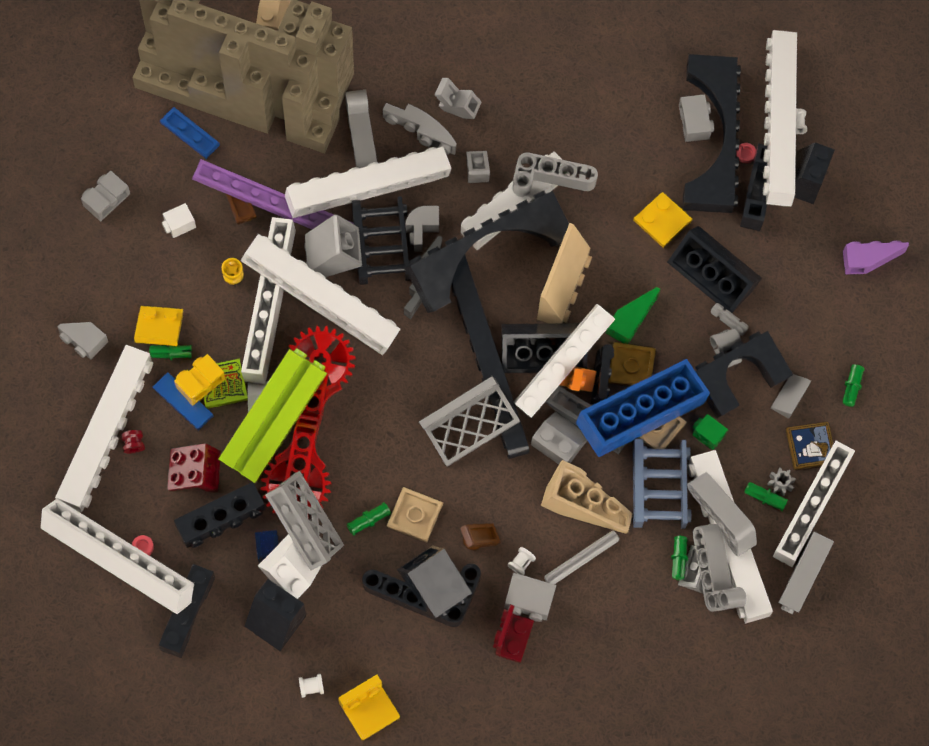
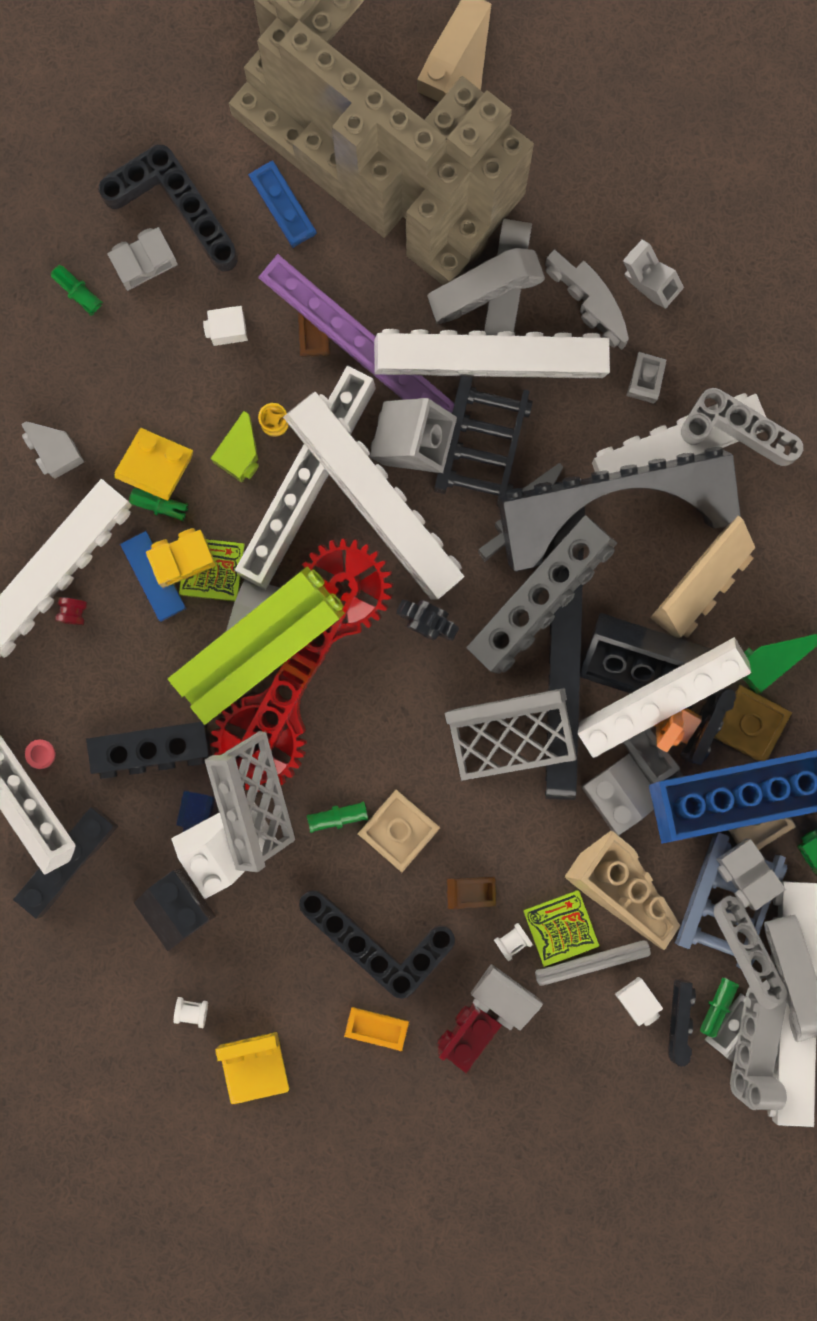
camera: 25 degrees right, 15 degrees up
dark red bracket [167,443,221,493] -> none
slope [397,545,472,618] -> none
light grey brick [406,206,439,252] -> none
none -> green axle [51,265,103,316]
none -> black beam [99,145,238,271]
none -> lime slope [211,411,259,482]
none -> light orange tile [344,1007,409,1051]
none -> black gear [396,599,459,641]
none -> light grey beam [427,248,545,324]
none -> dark grey brick [466,515,617,674]
none -> lime tile [523,890,599,967]
none -> white brick [615,977,663,1026]
none -> black hinge [668,979,696,1067]
none -> light grey beam [714,896,787,1009]
none -> light grey brick [716,839,786,910]

